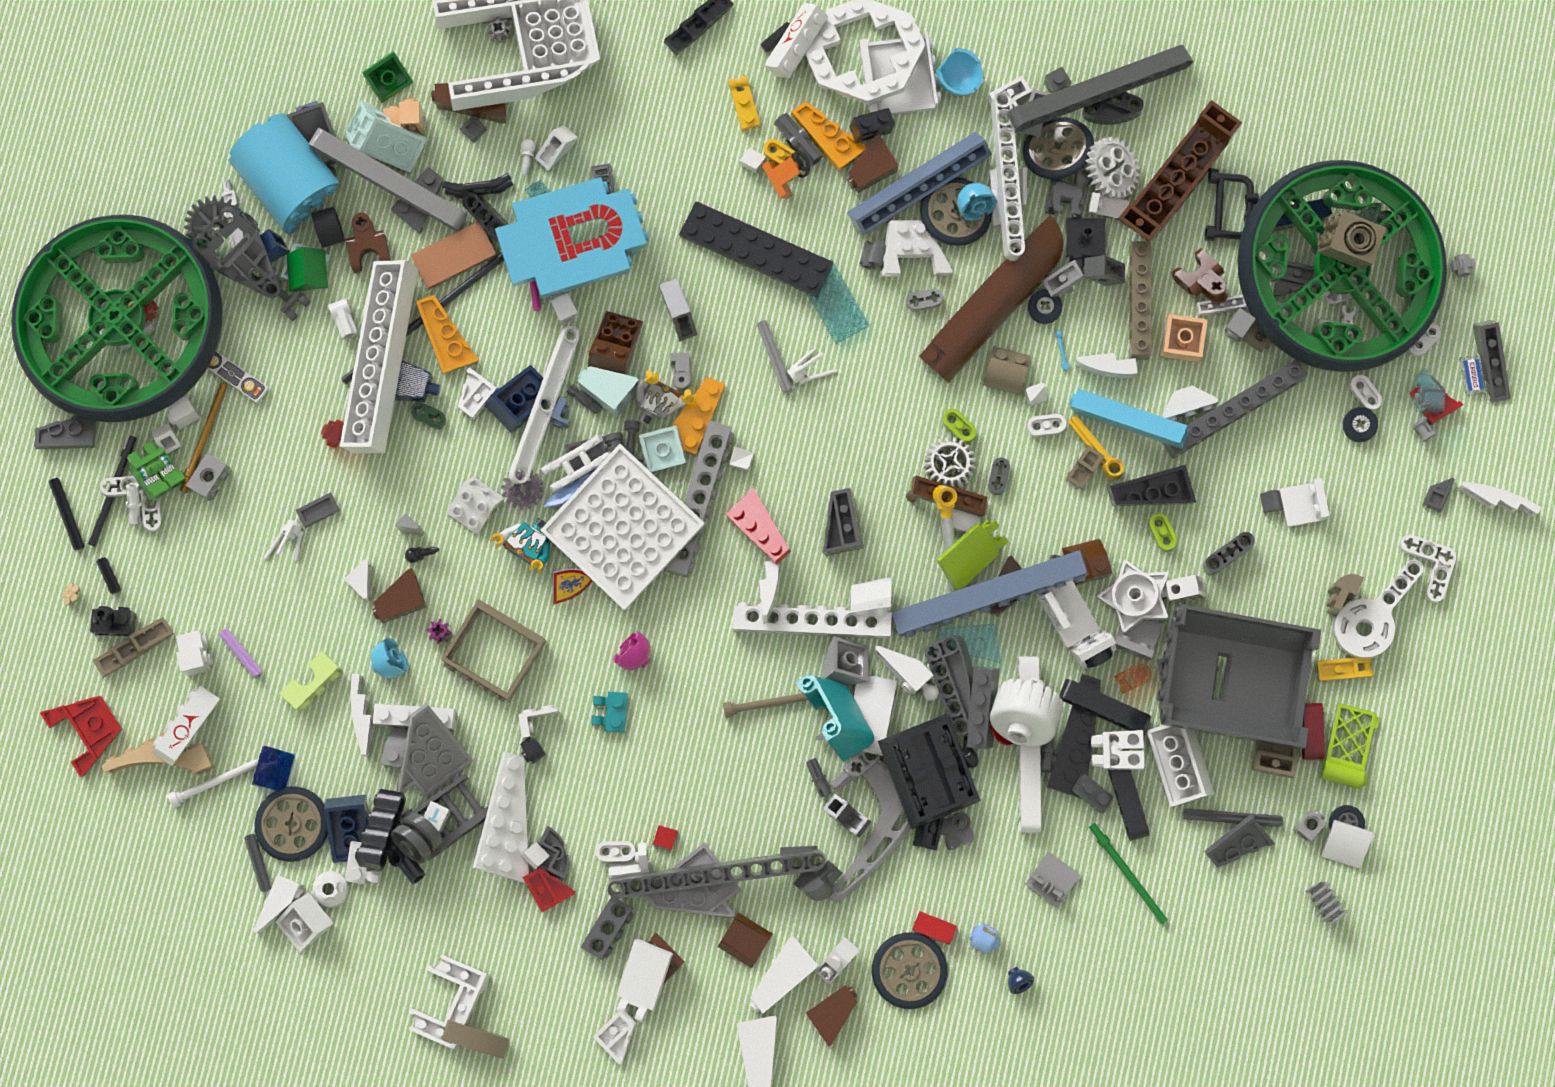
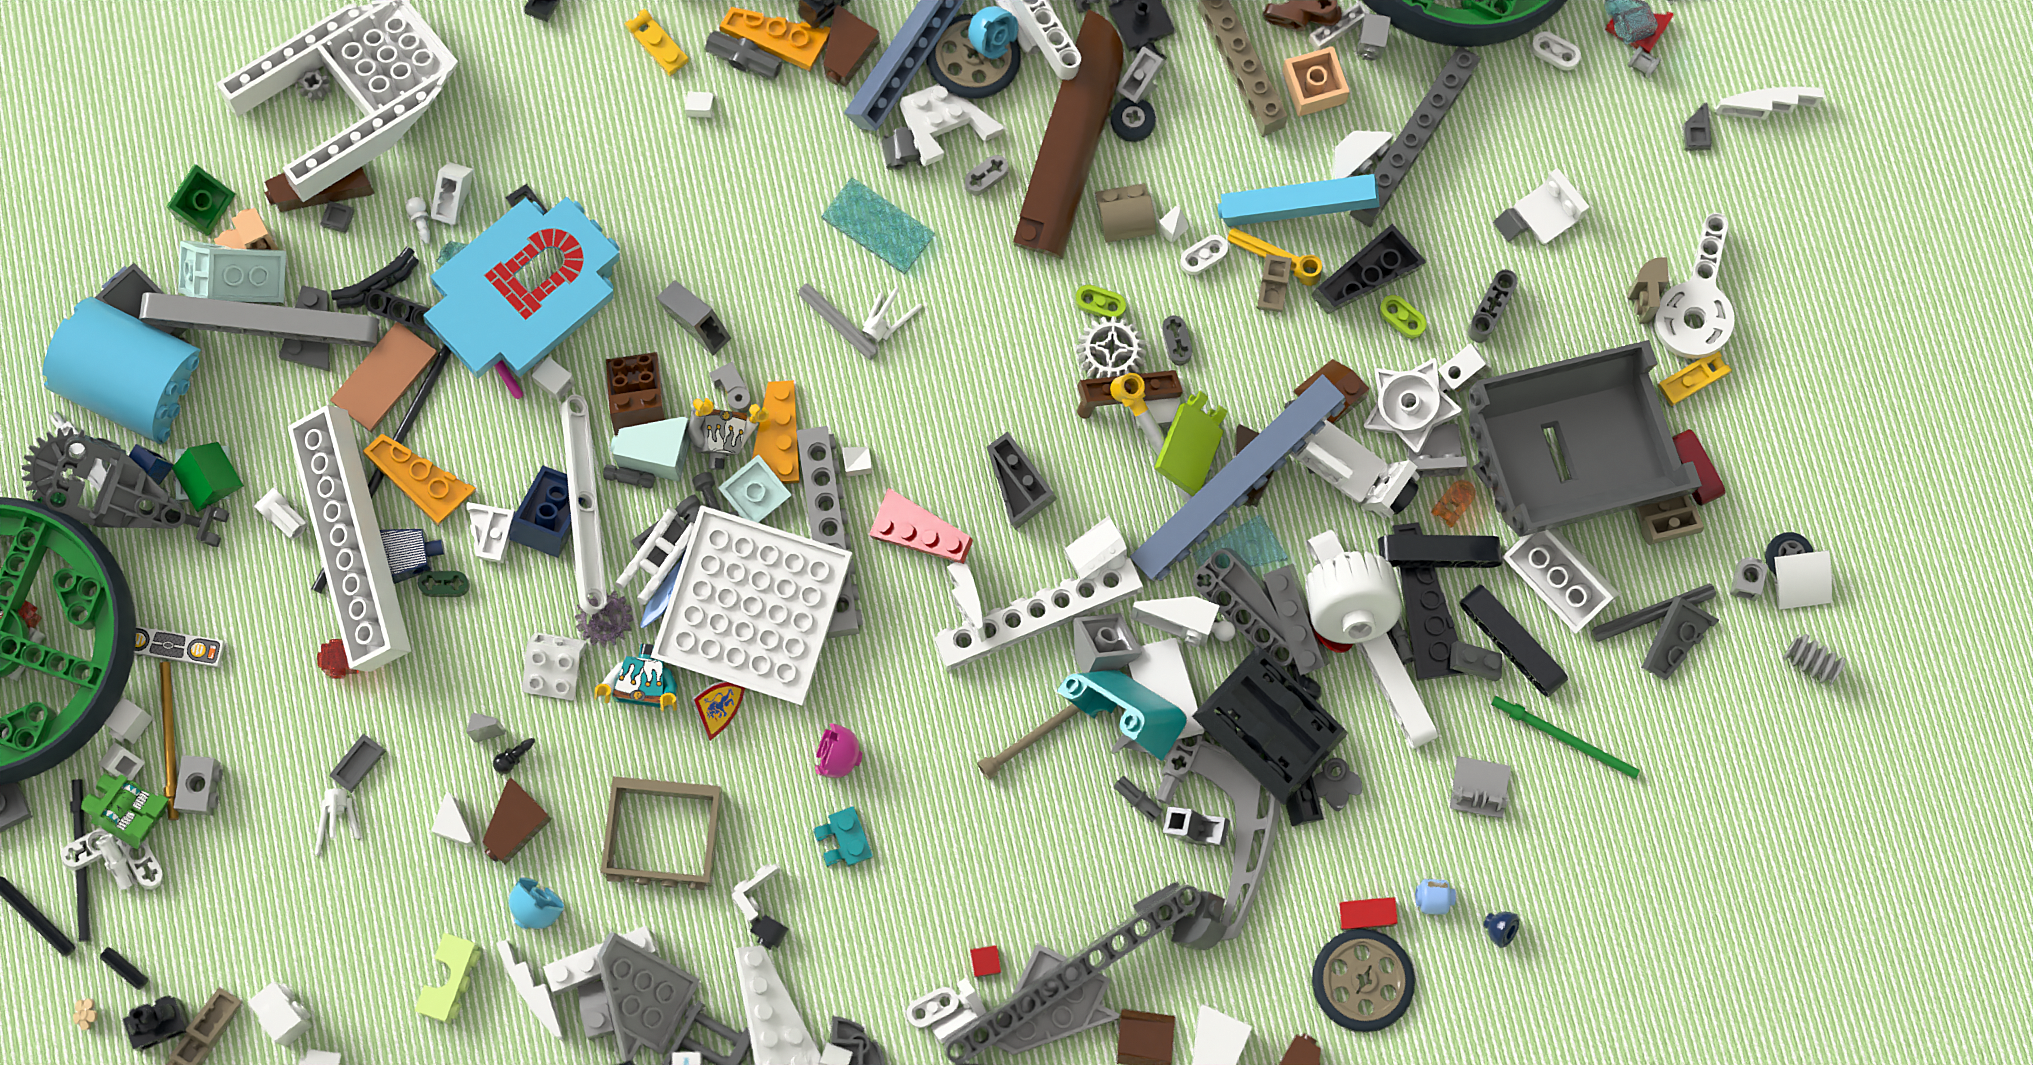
camera: 30 degrees left, 5 degrees down
lavender axle [219,628,263,678] -> none
black piece [311,206,345,248] -> none
reddish brown piece [346,213,391,274] -> none
magenta gear [426,619,452,644] -> none
sand blue bracket [550,396,570,429] -> none
black plate [679,201,834,298] -> none
orange piece [762,151,810,199] -> none
yellow plate [763,139,795,165] -> none
white slope [815,937,860,985] -> none
medium azure hinge [1055,331,1069,370] -> none
white slope [1075,353,1138,378] -> none
dark grey brick [1083,255,1125,286] -> none
white hips [1091,730,1145,771] -> none
dark tan brick [1242,321,1273,353] -> none
lime piece [1320,703,1380,789] -> none
black bush [1343,407,1378,442] -> none
white beam [1399,535,1456,603] -> none

